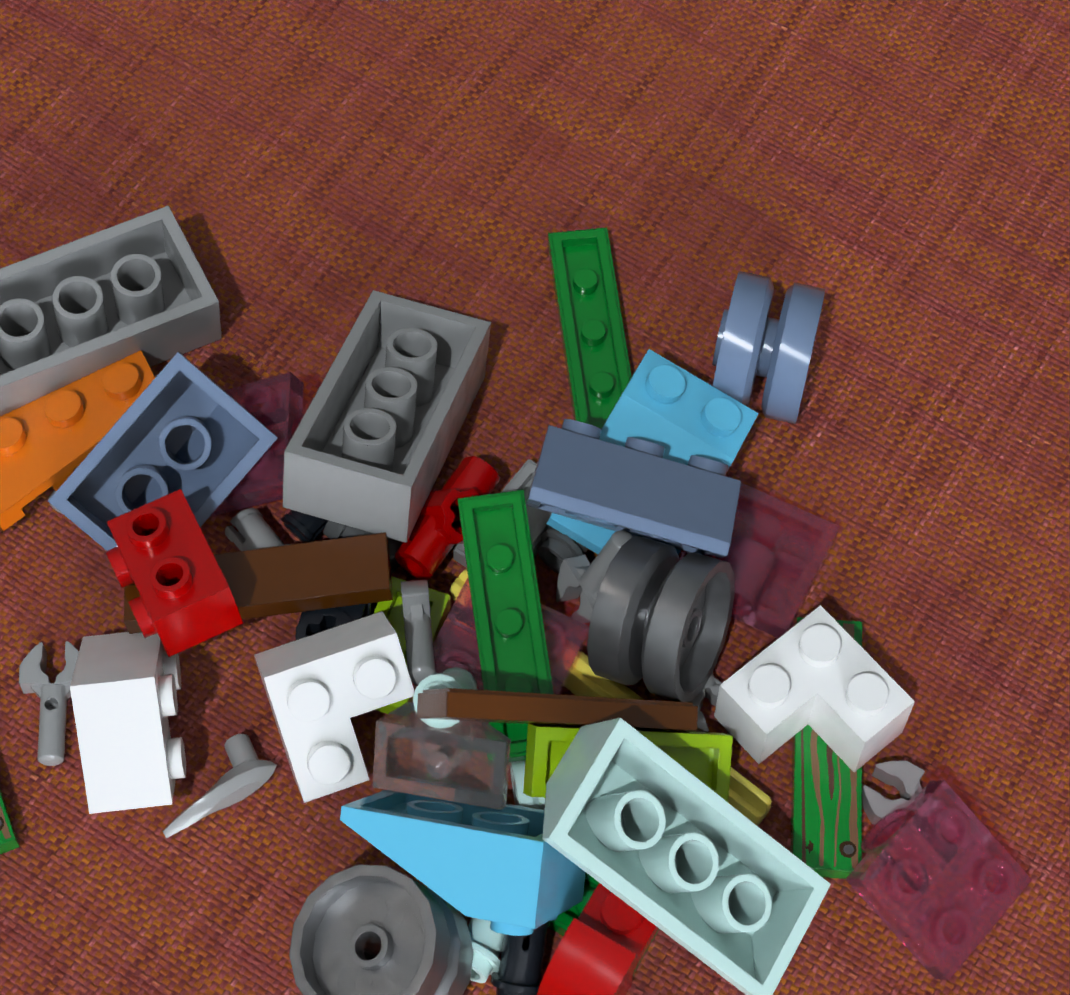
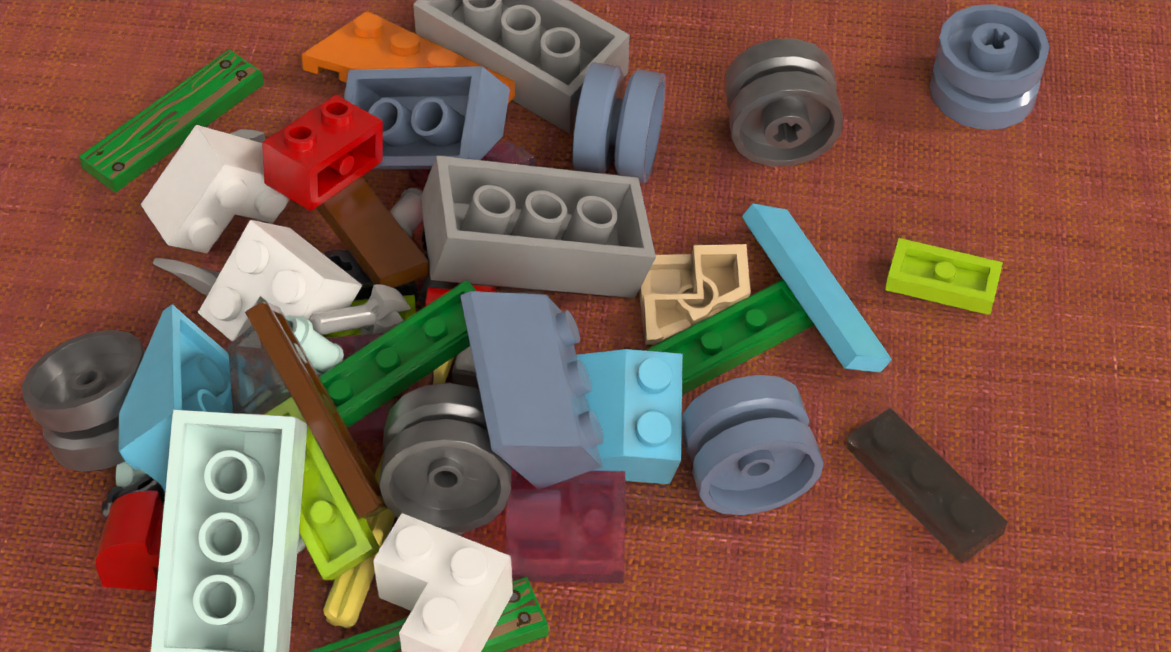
camera: 65 degrees right, 10 degrees down
none -> sand blue wheel [573,62,666,183]
none -> tan slope [639,244,751,345]
none -> flat silver wheel [725,38,843,167]
none -> medium azure tile [742,203,892,372]
none -> clear smoke plate [846,408,1008,564]
none -> lime plate [885,238,1003,315]

